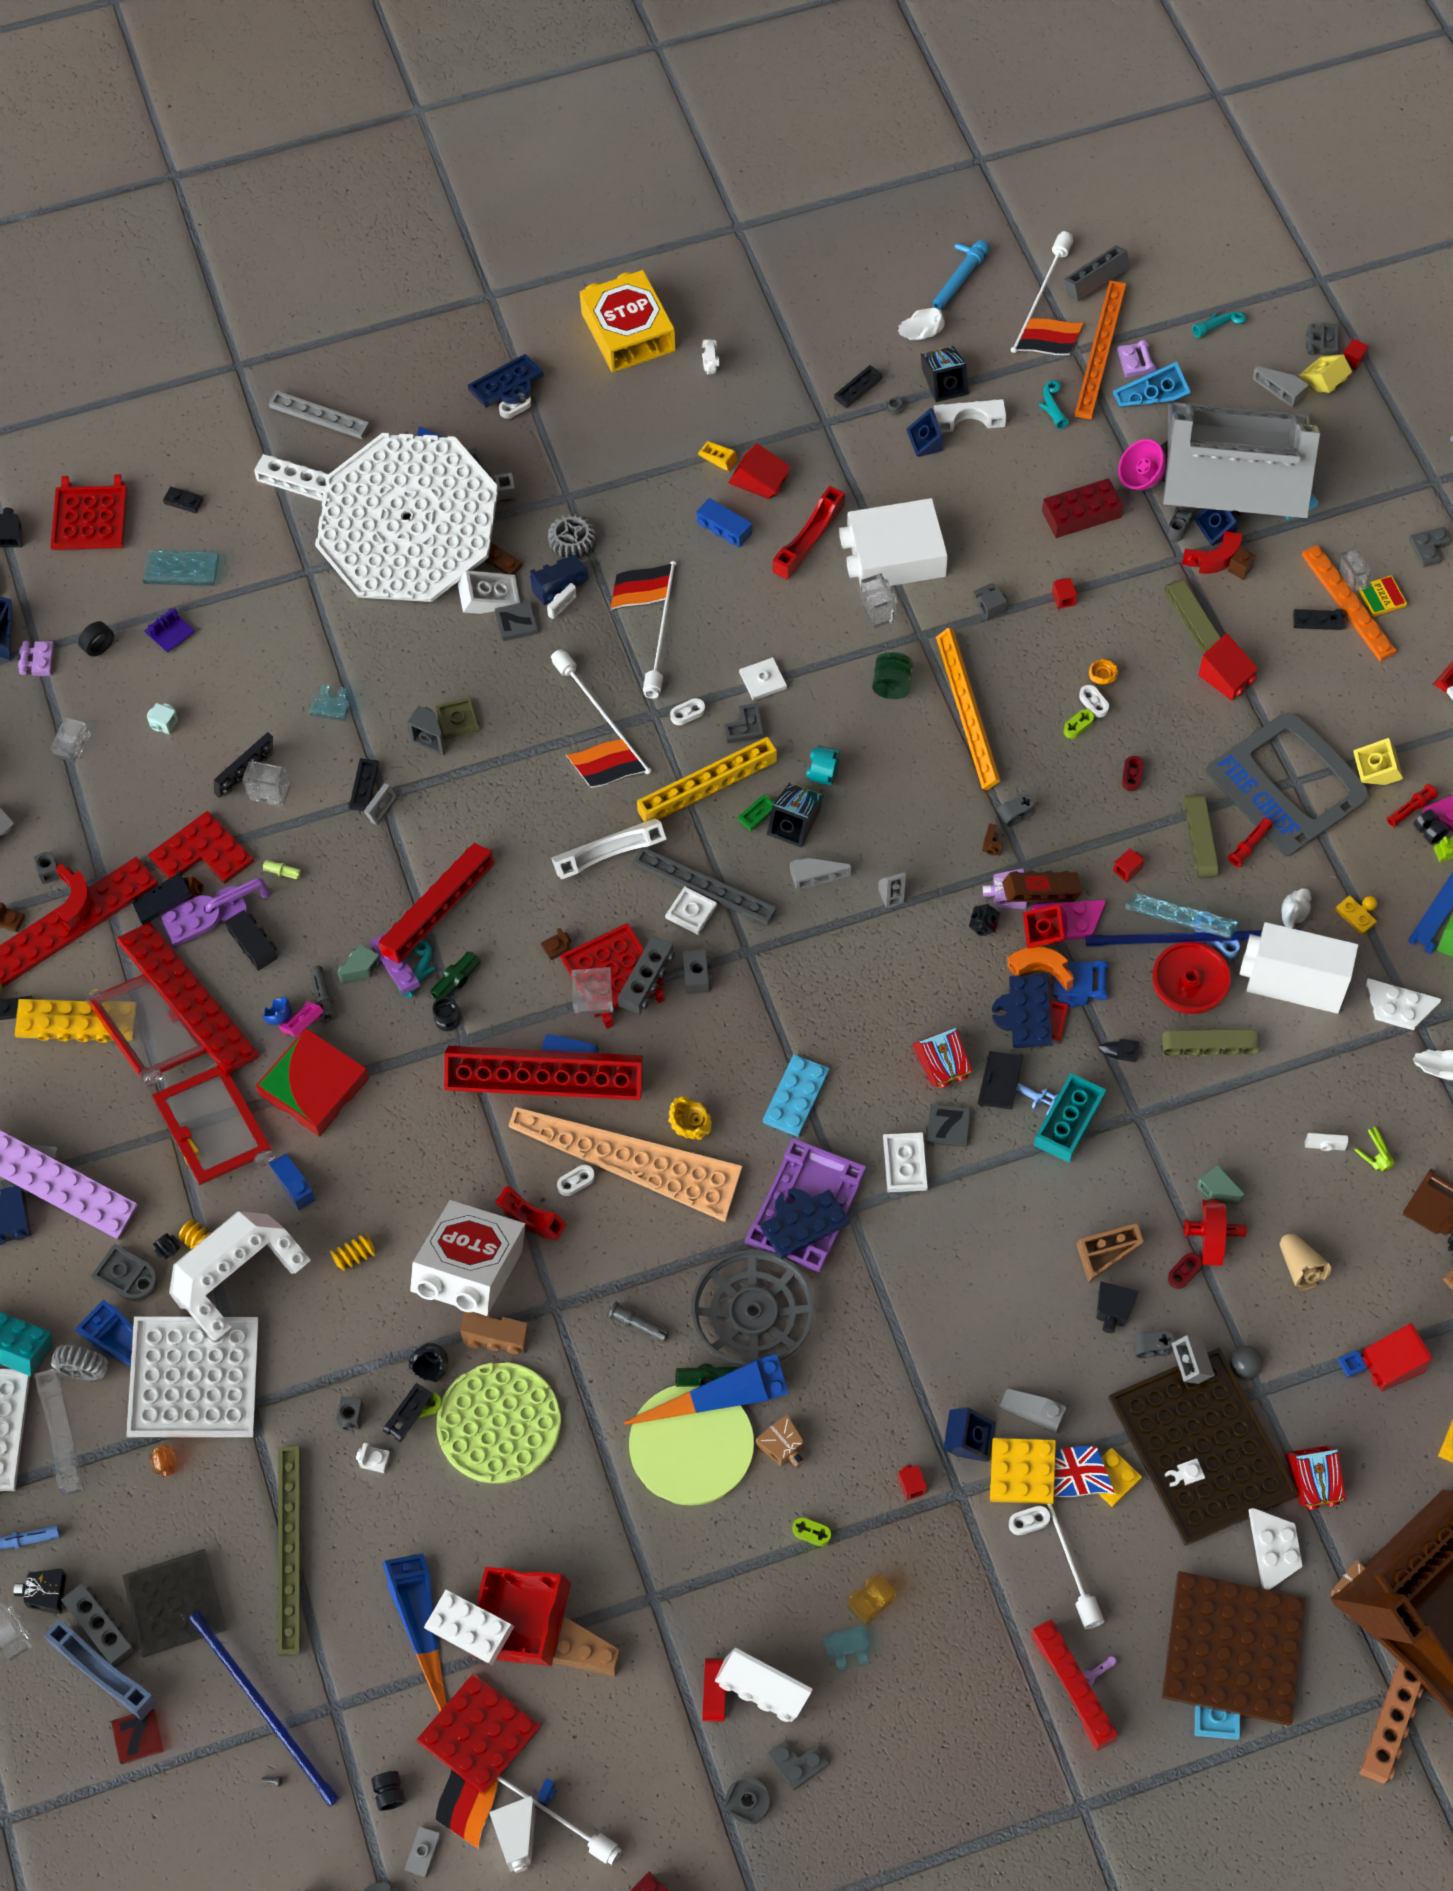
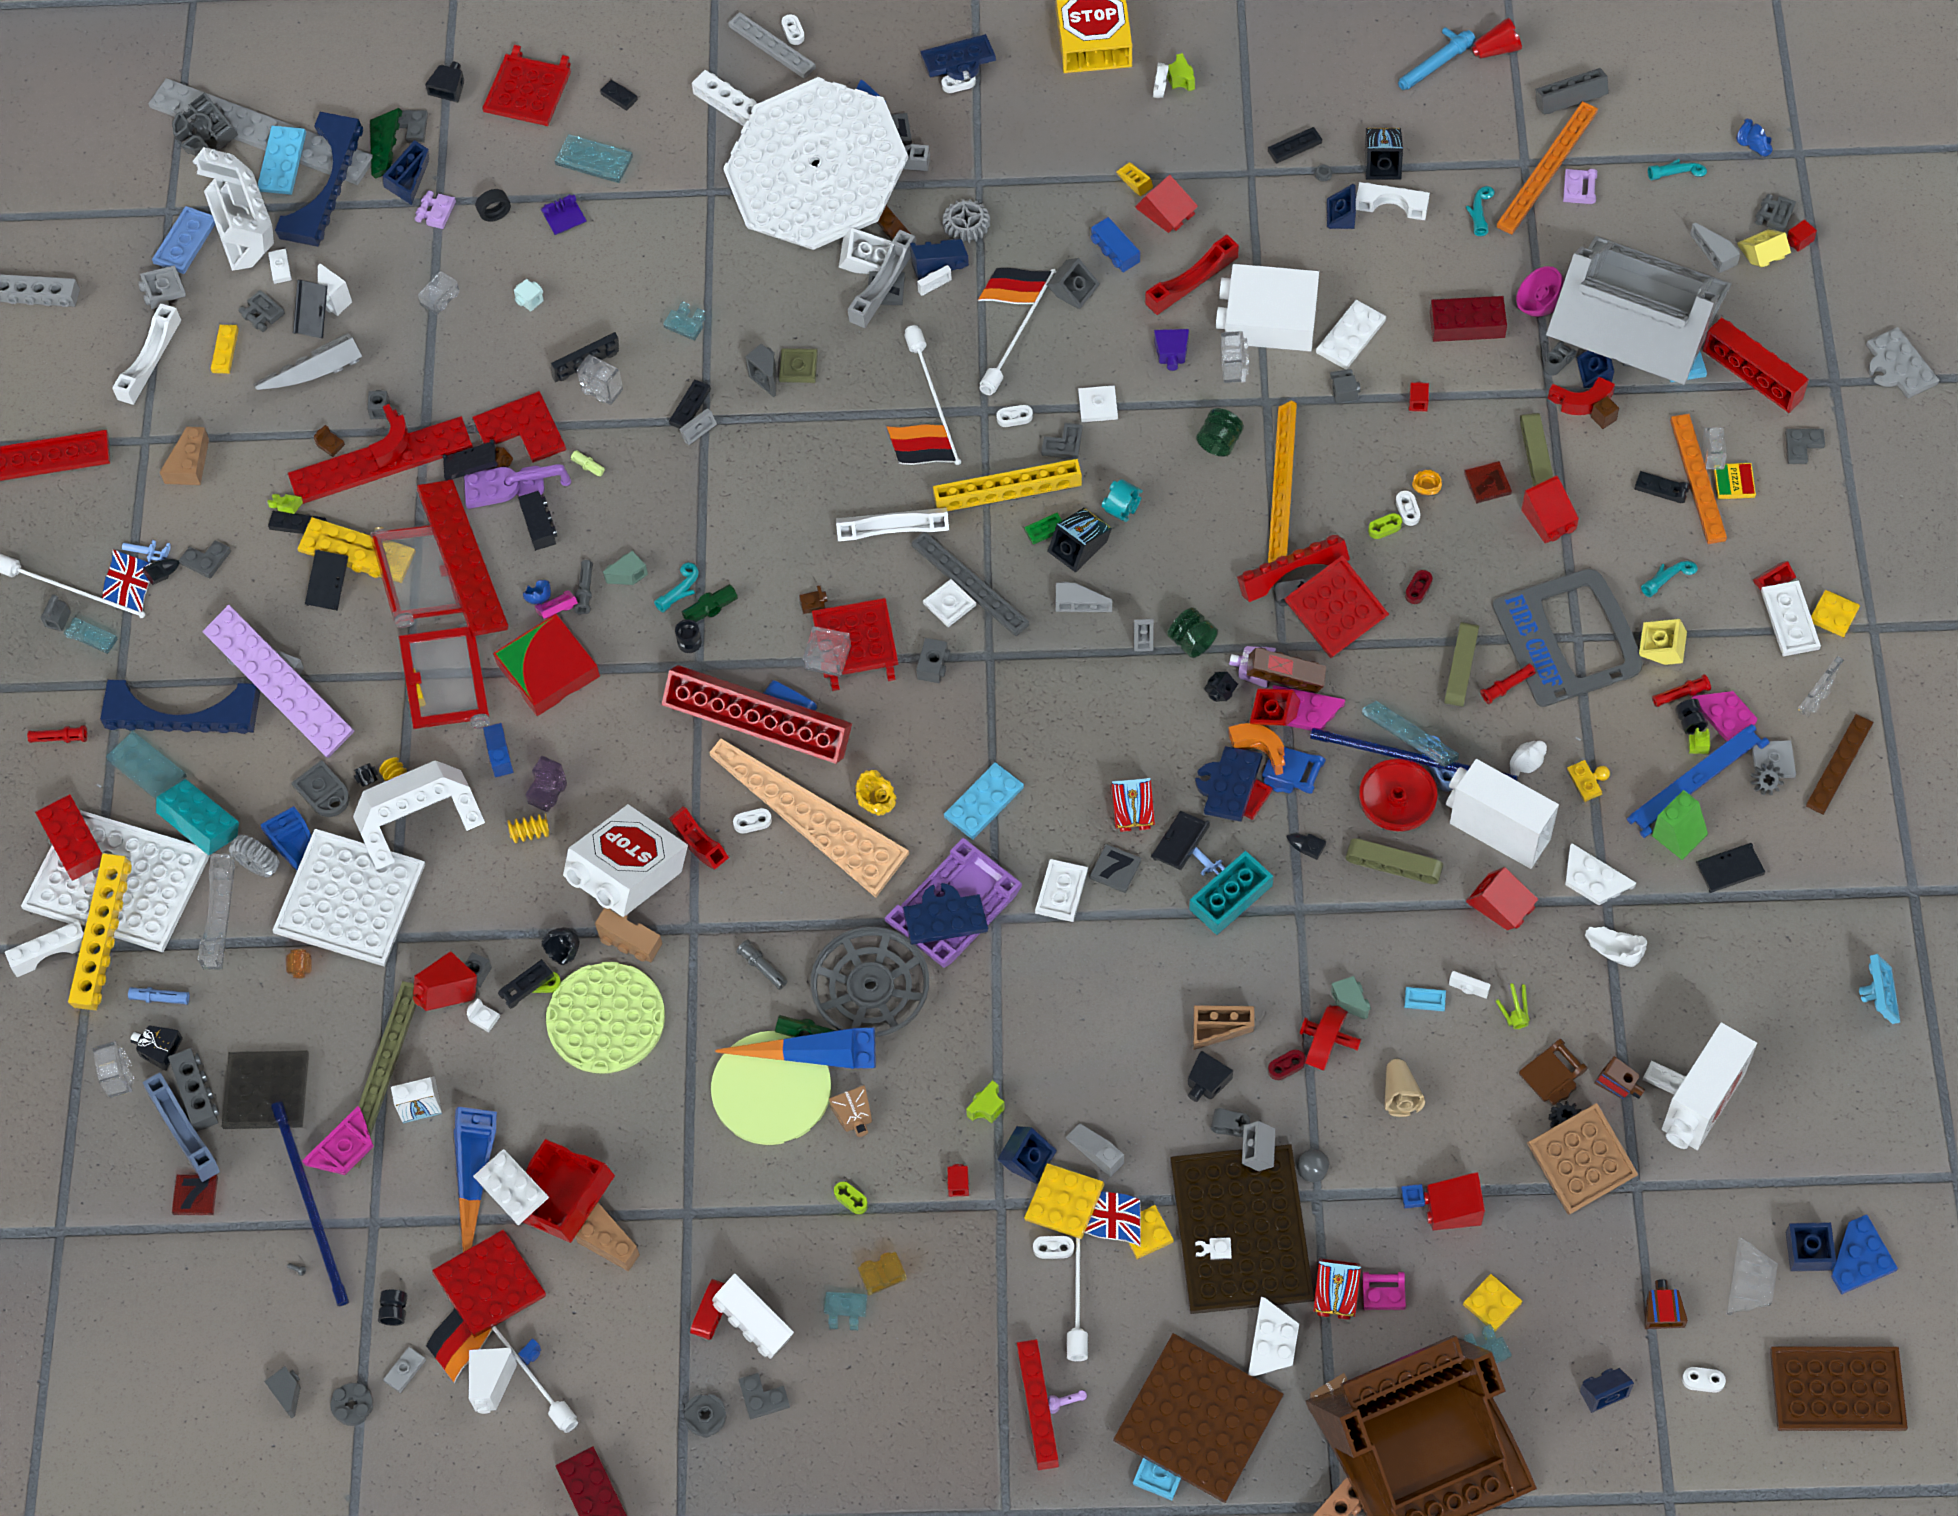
camera: 20 degrees right, 0 degrees up
medium lavender plate [369,933,420,995] -> none
red brick [378,843,495,964] -> none
dark grey brick [618,936,675,1015] -> none
white hair [898,308,945,340] -> none
reddish brown bracket [982,823,1003,856] -> none
flag [1011,231,1084,355] -> none
dark azure wedge [1113,362,1191,407] -> none
red brick [1113,848,1144,883] -> none
none -> dark pink wing [302,1106,374,1175]
none -> black door [305,550,349,611]
none -> white slope [391,1076,442,1123]
none -> red slope [413,951,477,1011]
none -> clear purple brick [525,756,567,812]
none -> white plate [782,14,805,45]
none -> light grey arch [848,230,916,328]
none -> lime brick [966,1080,1005,1123]
none -> dark grey slope [1046,258,1100,309]
none -> dark purple torso [1154,329,1189,371]
none -> lime brick [1166,53,1195,91]
none -> clear green wheel [1167,607,1218,658]
none -> red arch [1237,535,1350,602]
none -> red plate [1284,555,1389,658]
none -> white plate [1316,300,1386,370]
none -> dark pink plate [1362,1272,1406,1310]
none -> medium azure tile [1404,987,1446,1011]
none -> clear red tile [1464,461,1512,504]
none -> slope [1466,867,1538,930]
none -> red cone [1471,18,1522,59]
none -> teal plant [1641,561,1698,598]
none -> red brick [1703,317,1809,413]
none -> blue hair [1736,118,1773,156]

